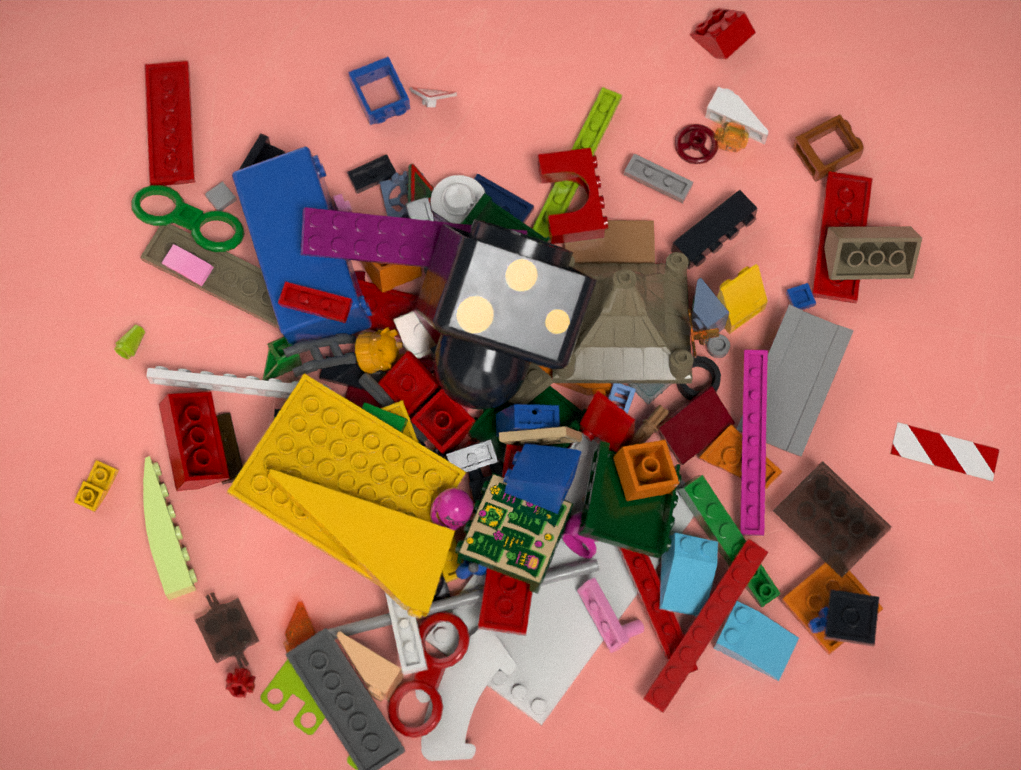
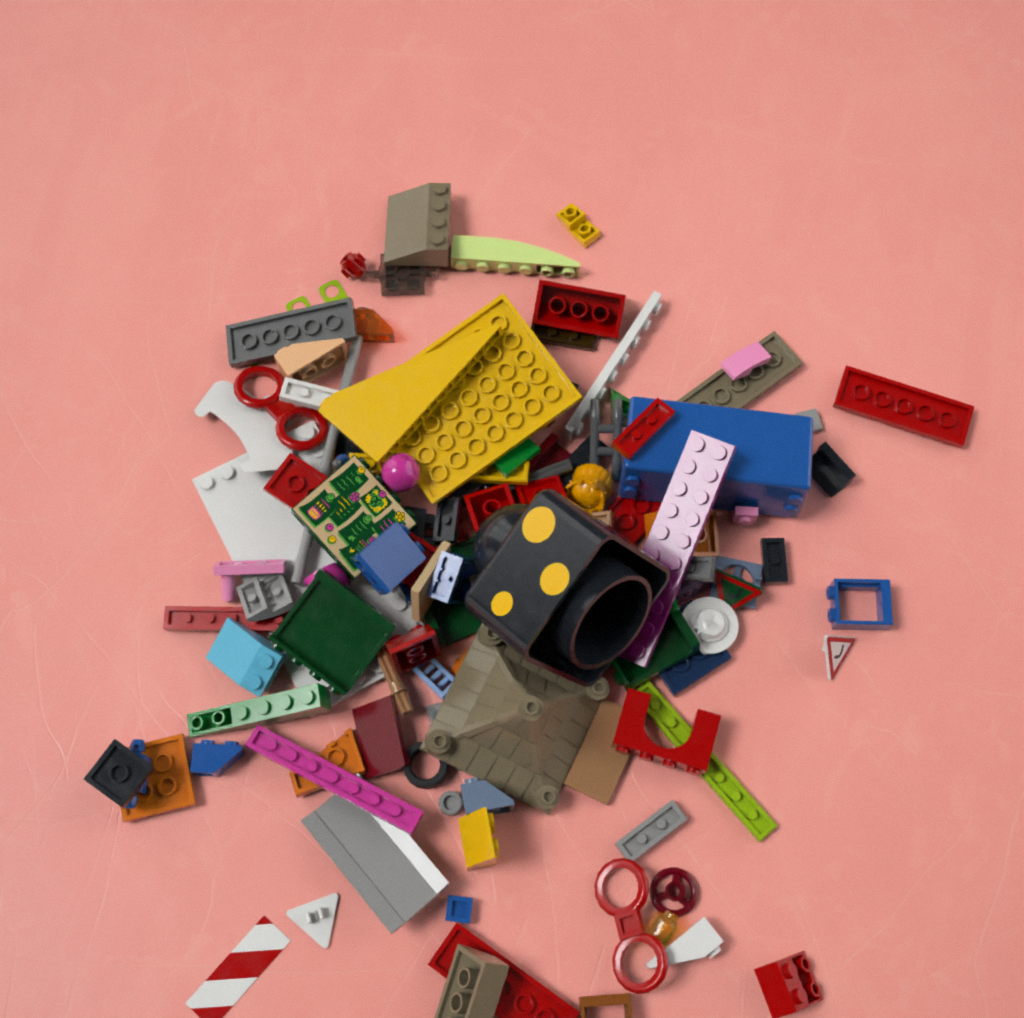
camera: 115 degrees right, 0 degrees up
lime cone [114,325,146,359] -> none
green bar [131,185,245,252] -> none
orange brick [613,440,680,501] -> none
red plate [643,539,768,713] -> none
black brick [671,190,758,270] -> none
clear orange shield [688,309,720,359] -> none
medium azure slope [713,601,799,681] -> none
clear smoke slope [773,461,892,578] -> none
none -> blue slope [190,740,245,777]
none -> light grey slope [236,573,295,622]
none -> white piece [286,893,339,949]
none -> dark tan slope [383,183,452,267]
none -> red bar [594,858,669,994]

